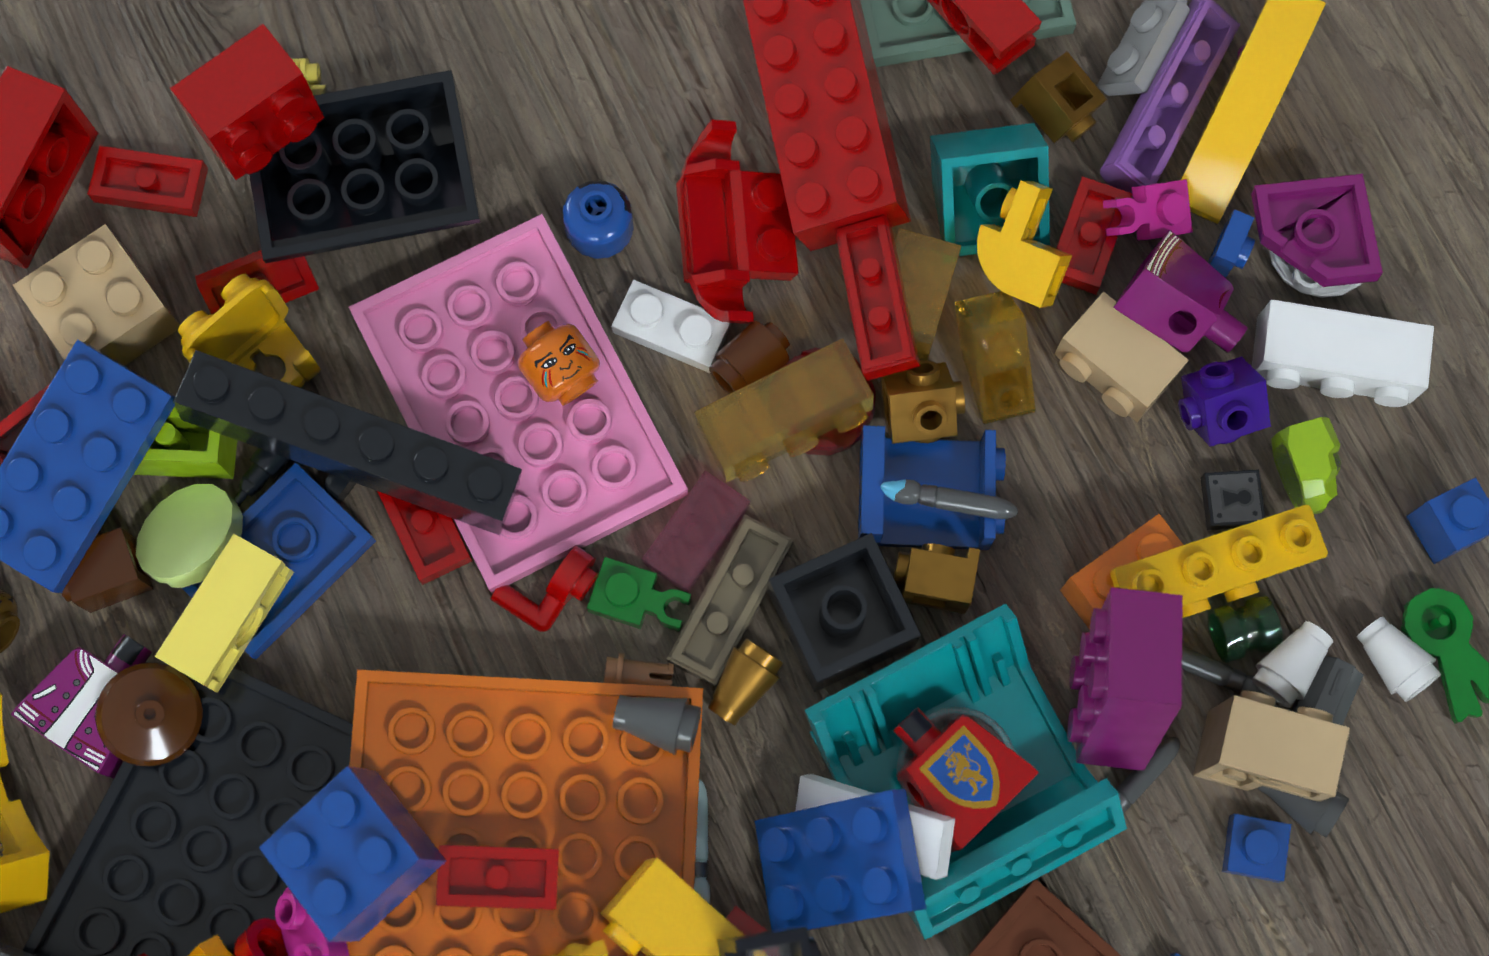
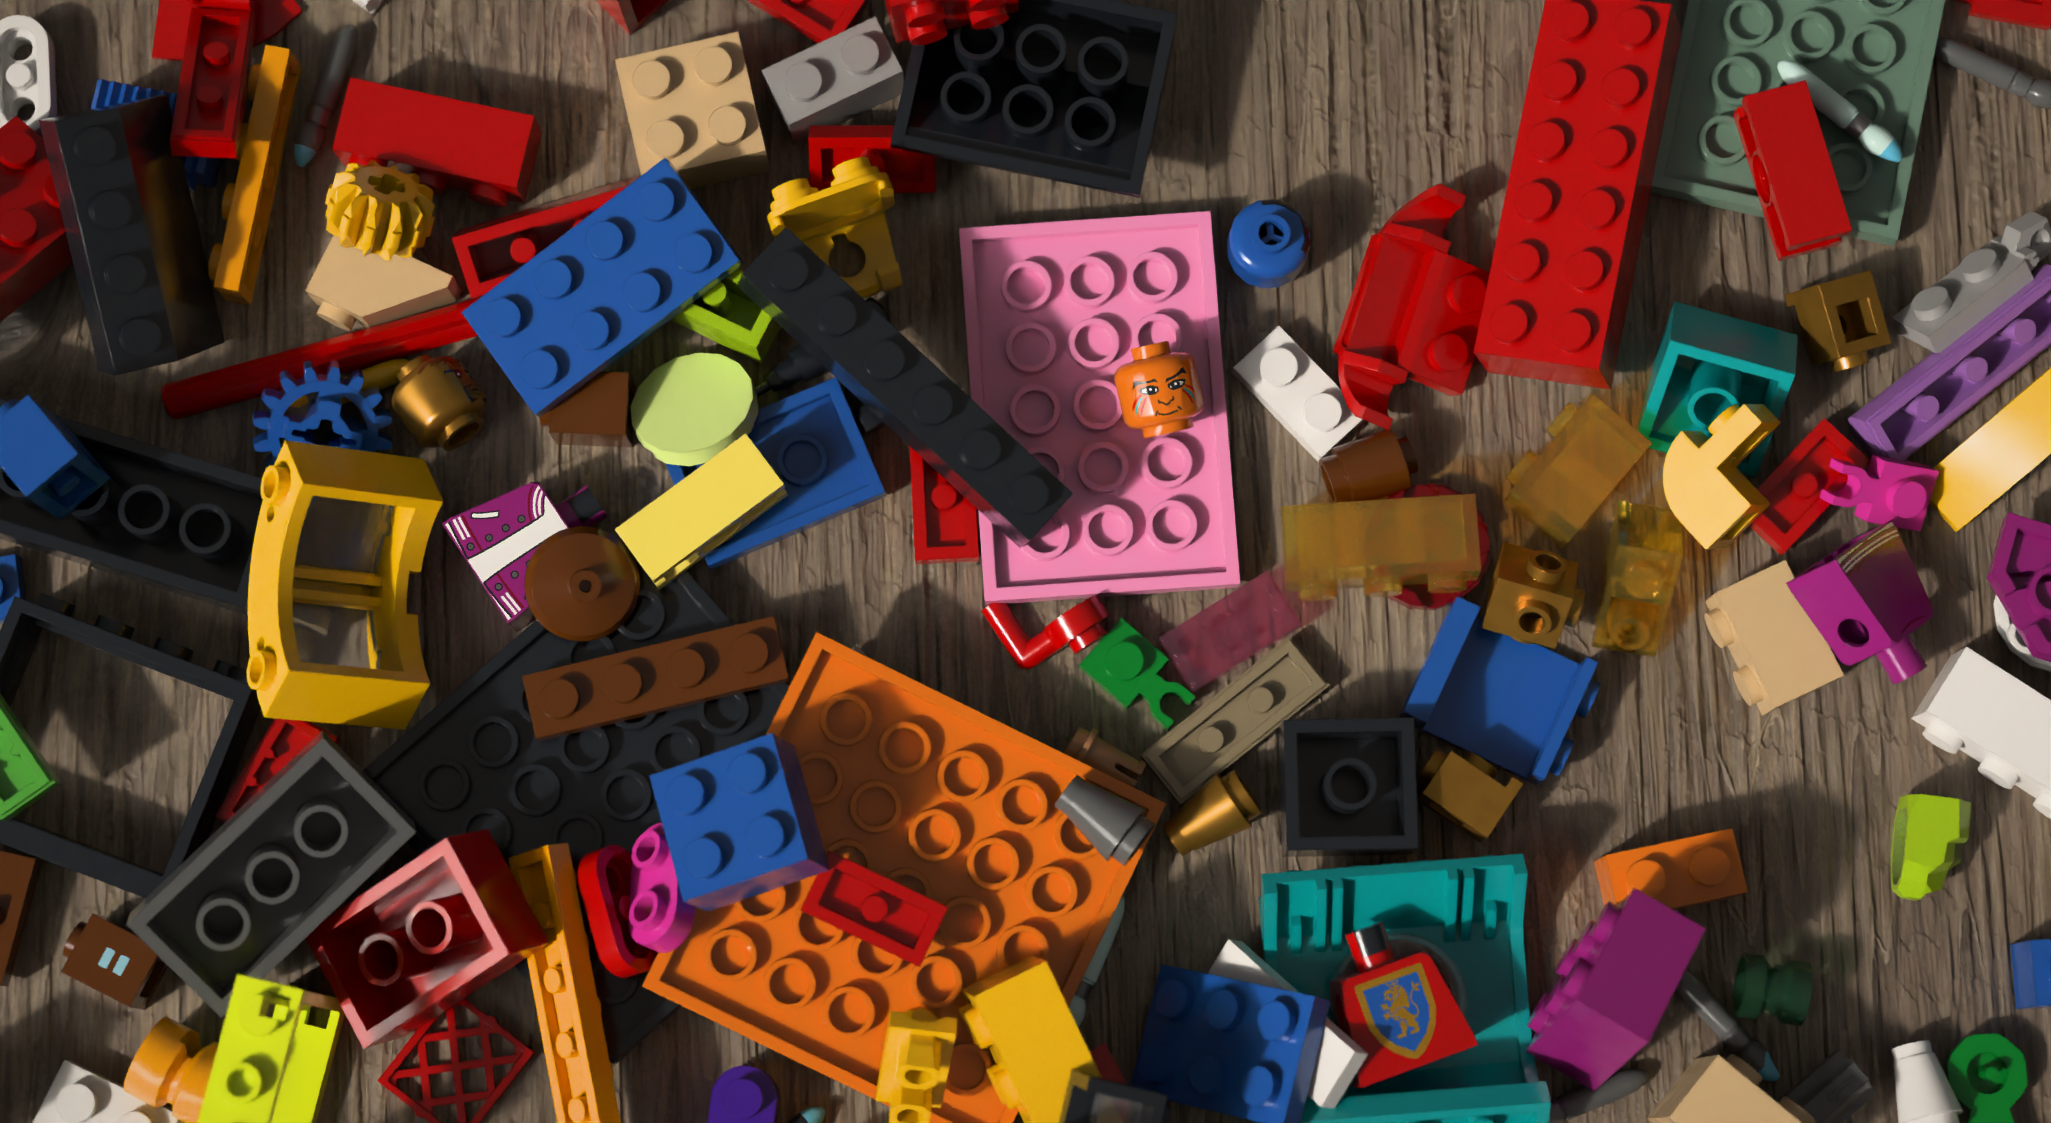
camera: 25 degrees right, 5 degrees up
red tile [835,214,920,381] -> none
dark grey piece [881,479,1018,520] -> none
yellow bracket [1110,505,1328,618] -> none
dark purple brick [1178,356,1271,447] -> none
tile [1200,469,1265,530] -> none
blue plate [1208,209,1255,278] -> none
white cone [1252,621,1333,708] -> none
none -> reddish brown plate [522,616,790,741]
none -> light grey brick [762,16,904,145]

